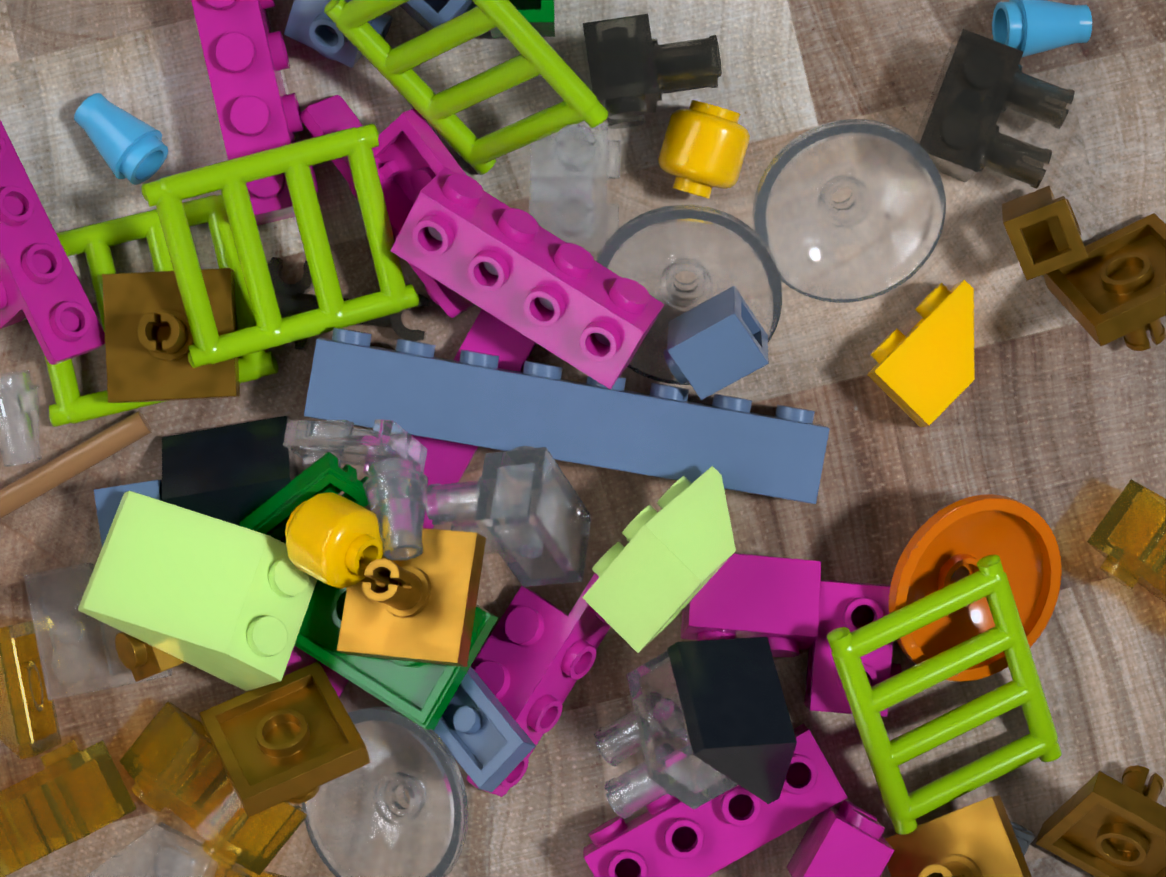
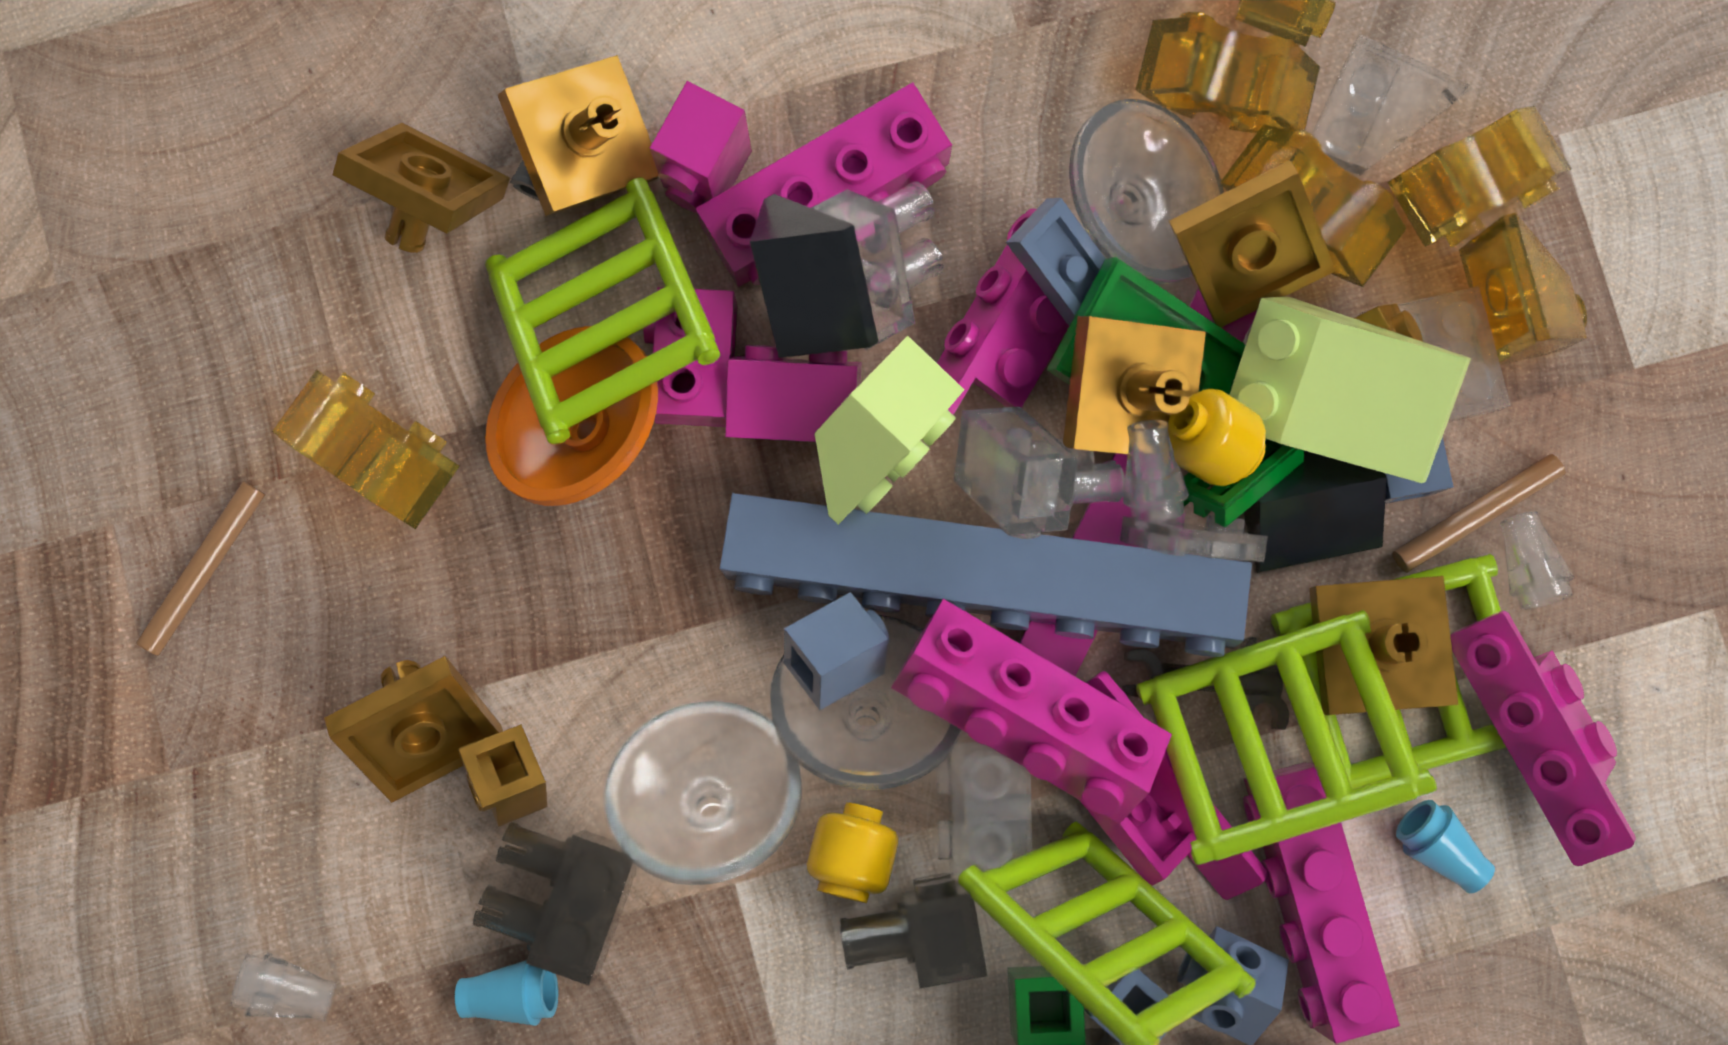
camera: 175 degrees right, 5 degrees down
yellow slope [867,280,975,428] -> none

